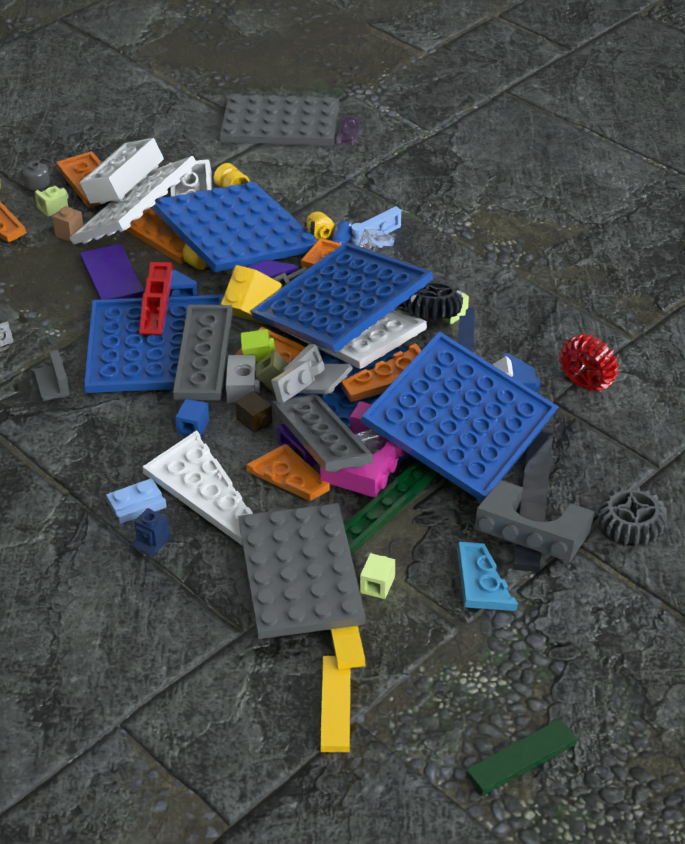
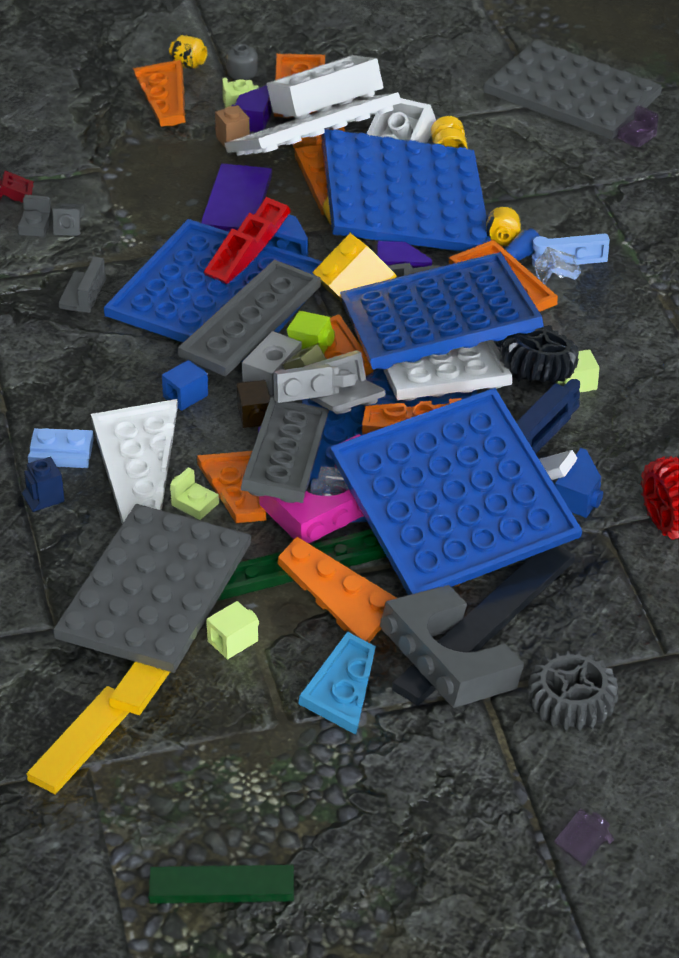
camera: 30 degrees right, 0 degrees up
none -> yellowish green bracket [170,467,219,520]
none -> dark purple slope [232,85,273,132]
none -> orange wing [278,537,397,643]

